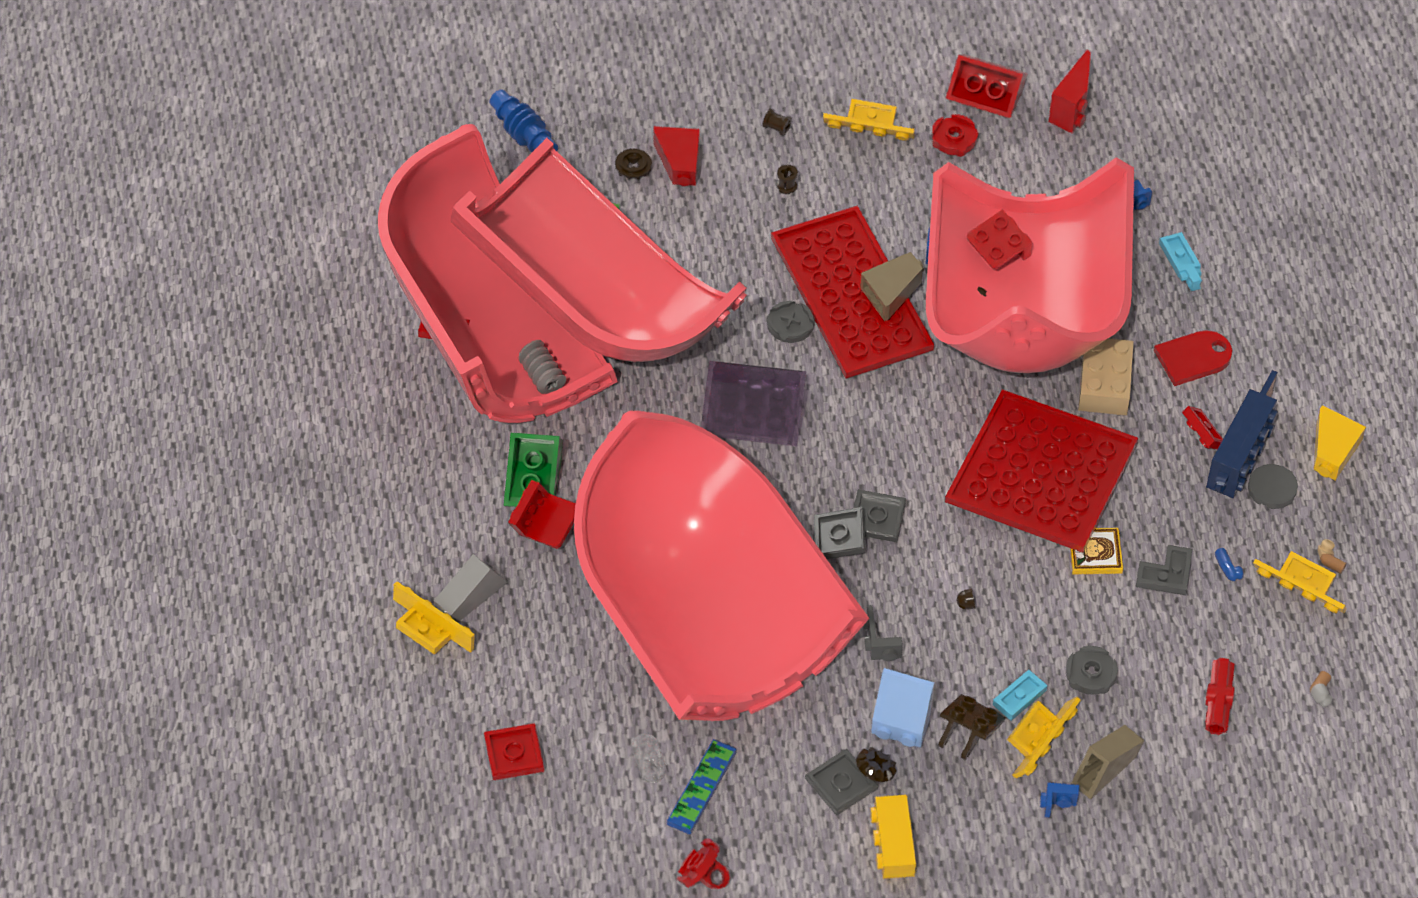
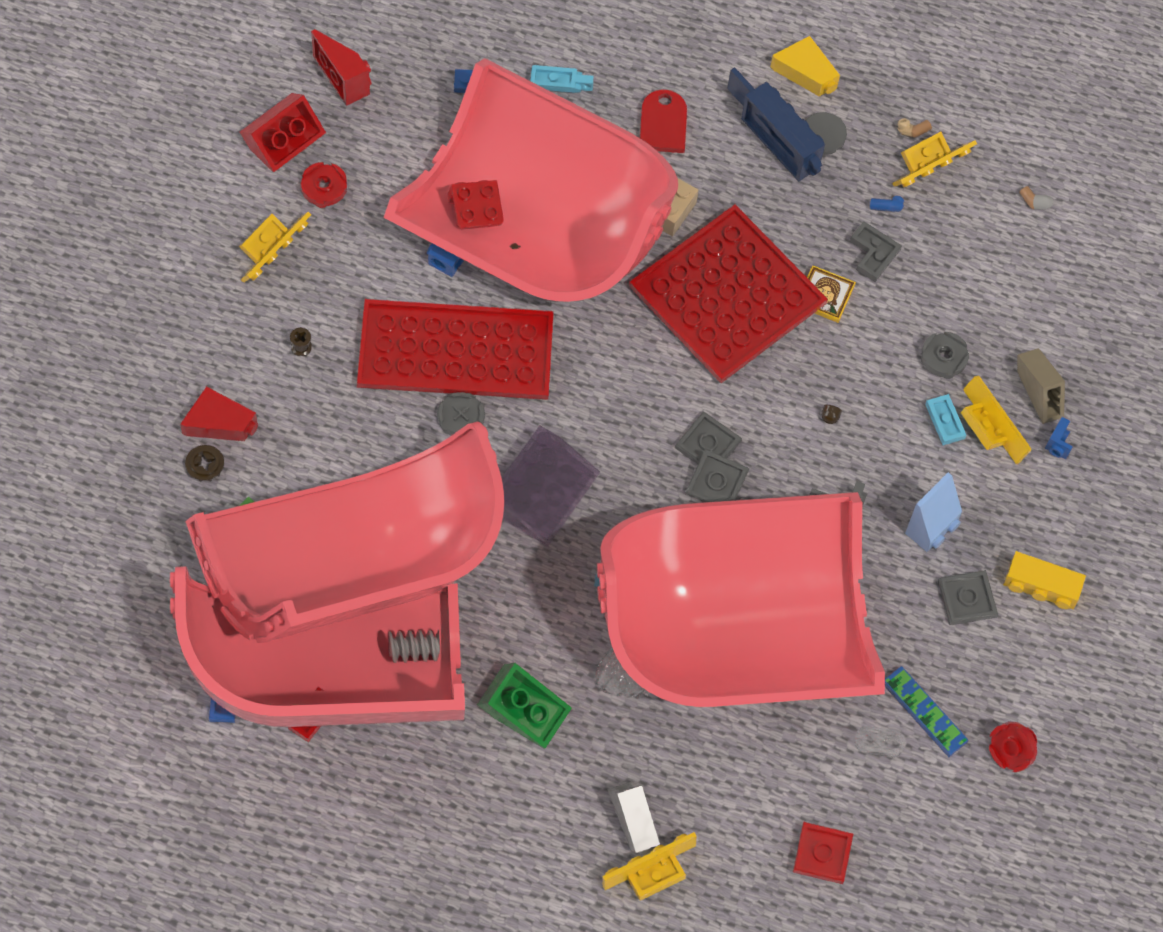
camera: 70 degrees left, 10 degrees up
blue piece [489,90,558,152] -> none
red bracket [508,480,576,549] -> none
dark brown bush [762,108,792,136] -> none
dark brown gear [856,747,897,782] -> none
dark tan slope [860,252,924,321] -> none
dark brown plate [938,694,1006,760] -> none
red plate [1182,406,1223,450] -> none
red piece [1205,658,1235,735] -> none

